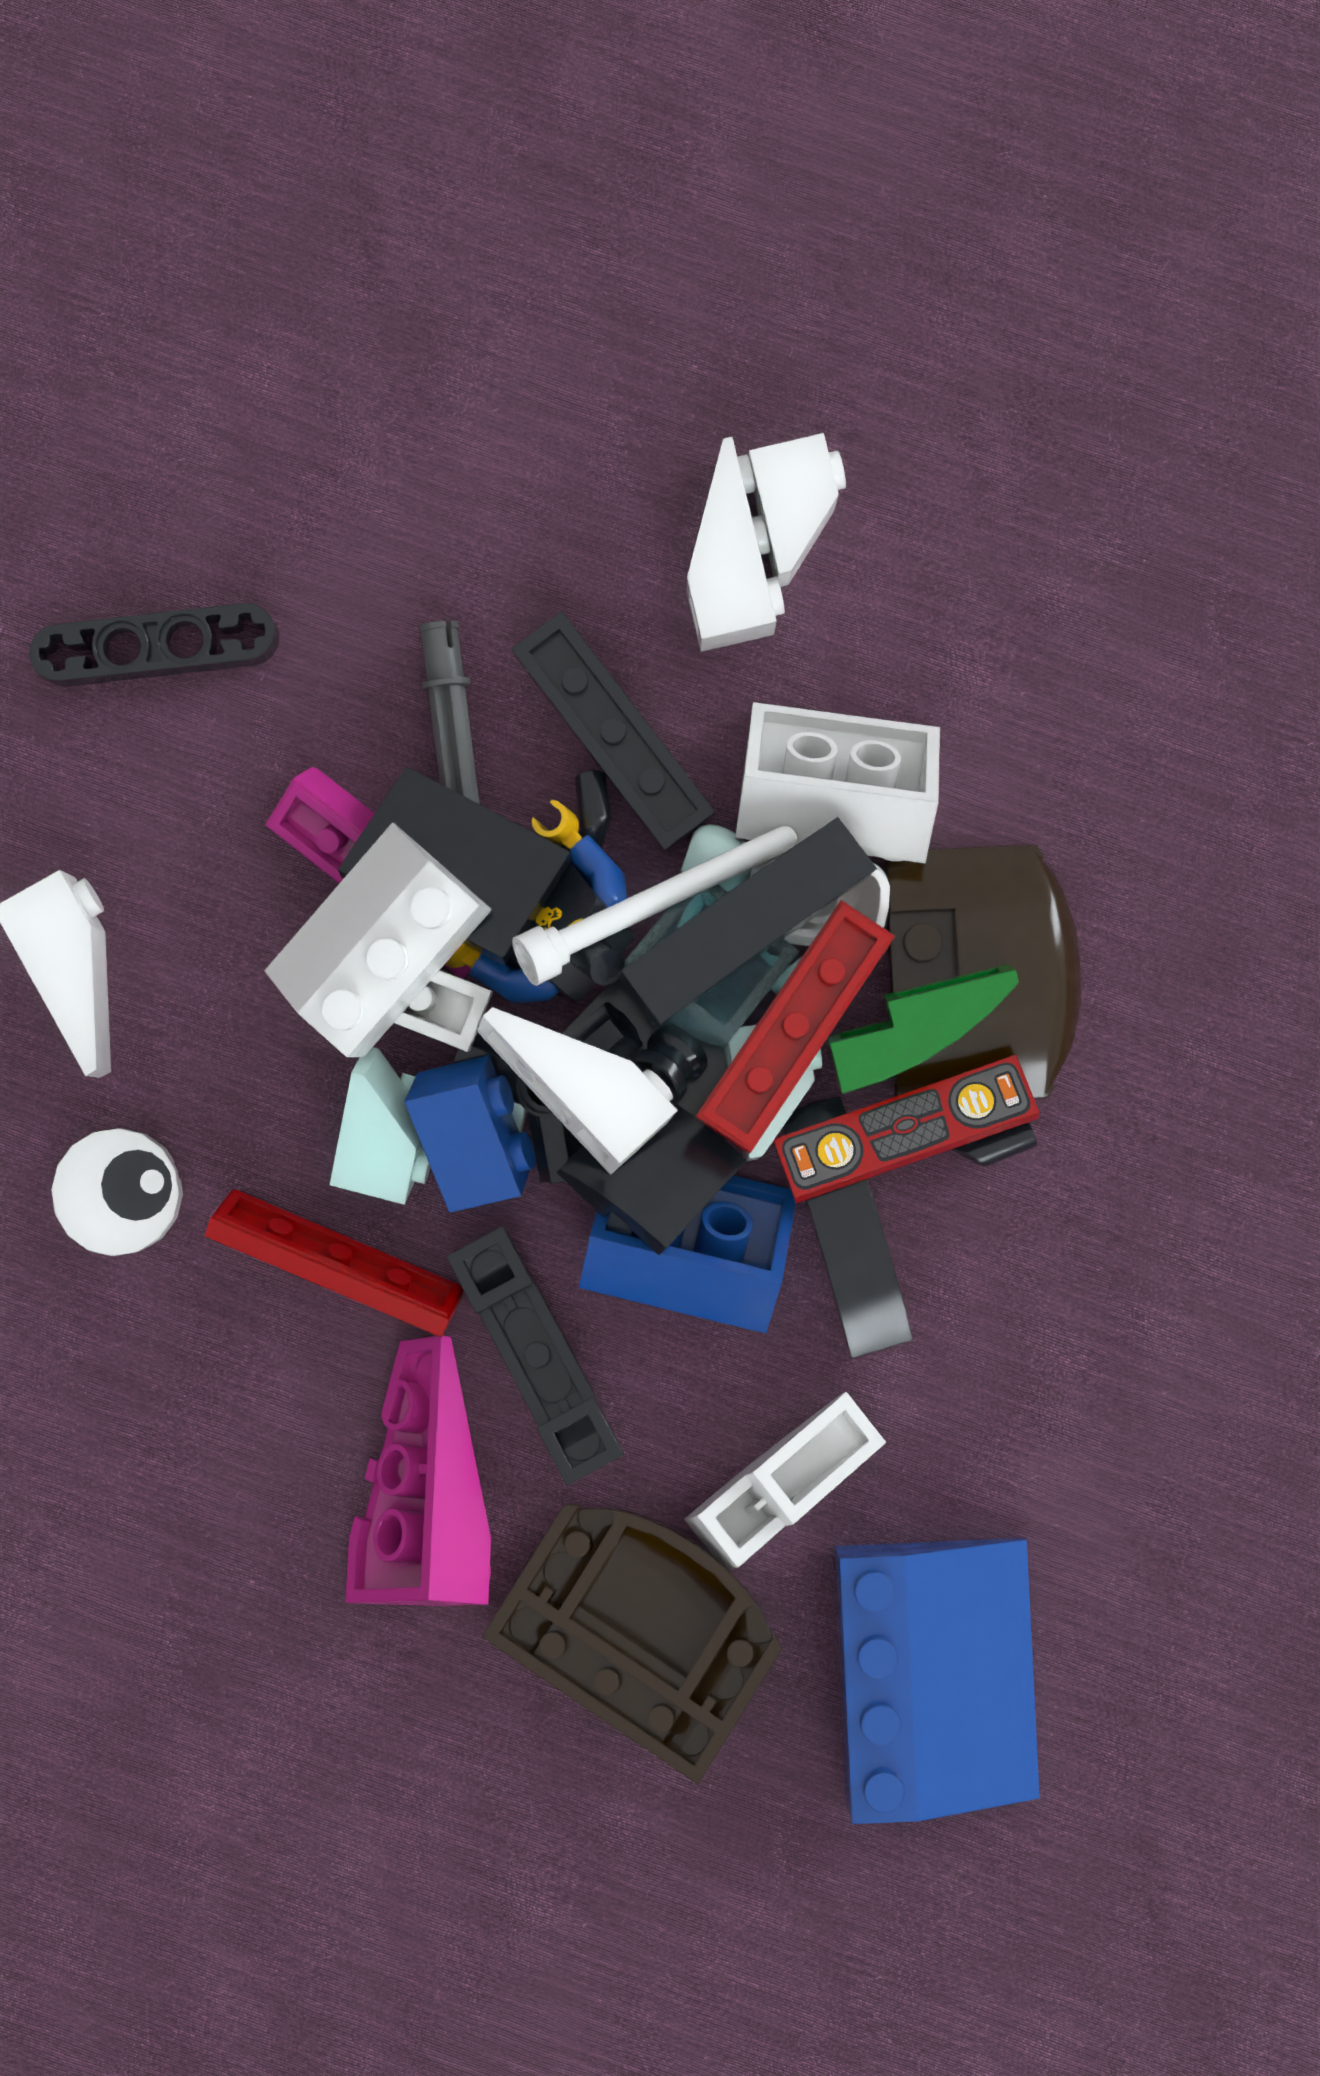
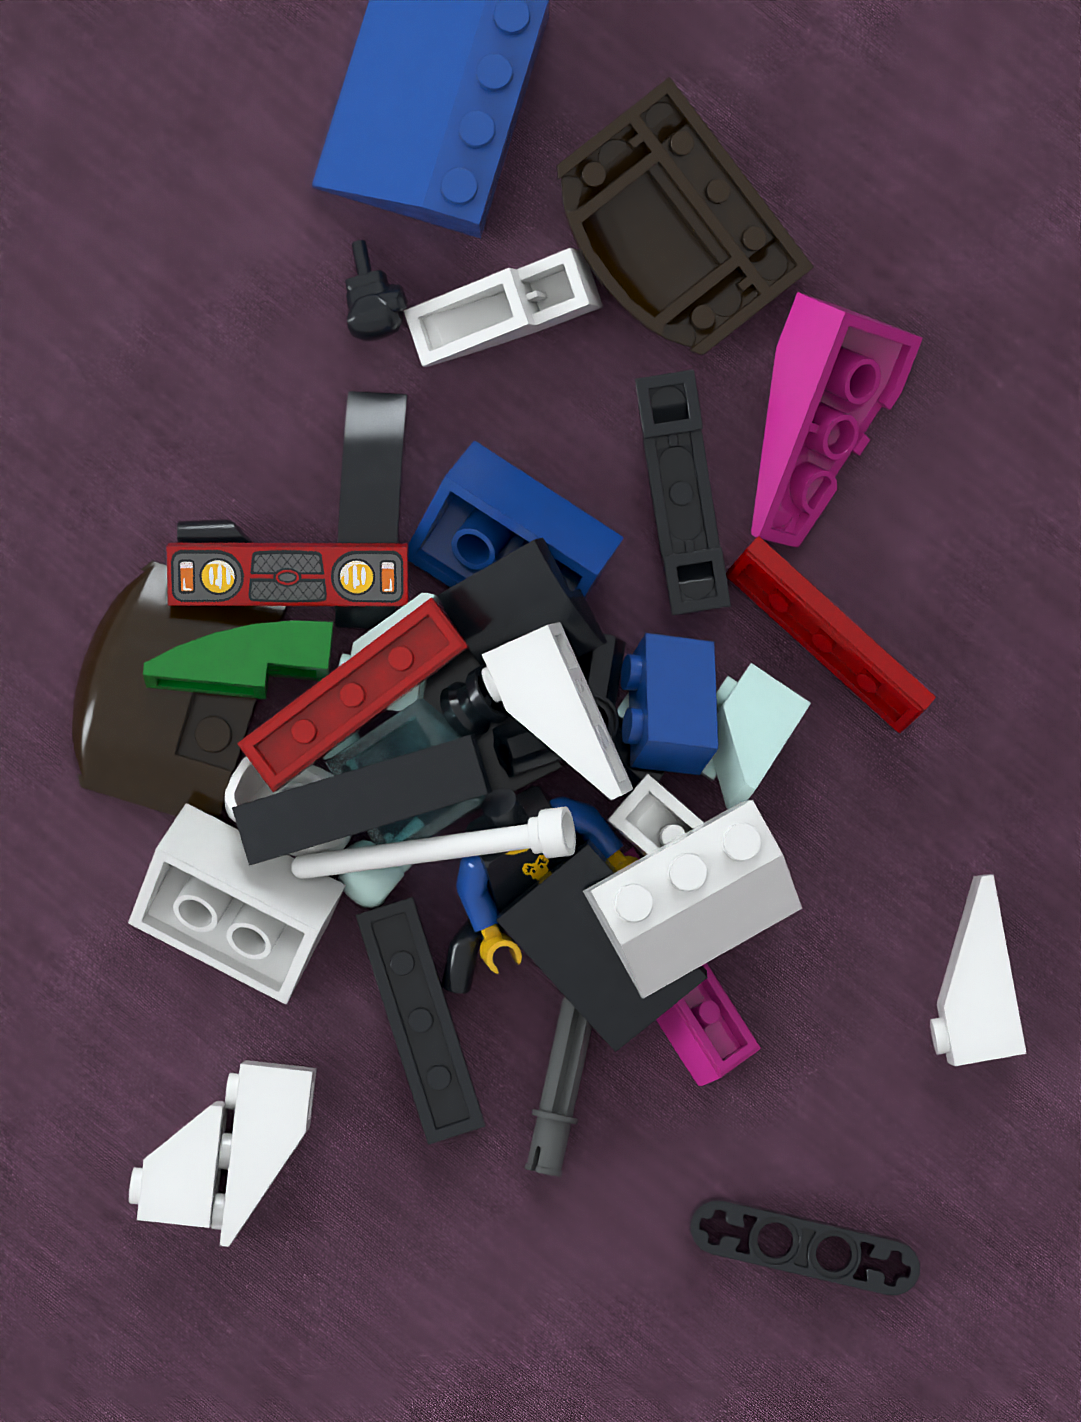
camera: 160 degrees left, 0 degrees up
white tile [51,1128,183,1256] -> none
none -> black piece [345,240,408,342]

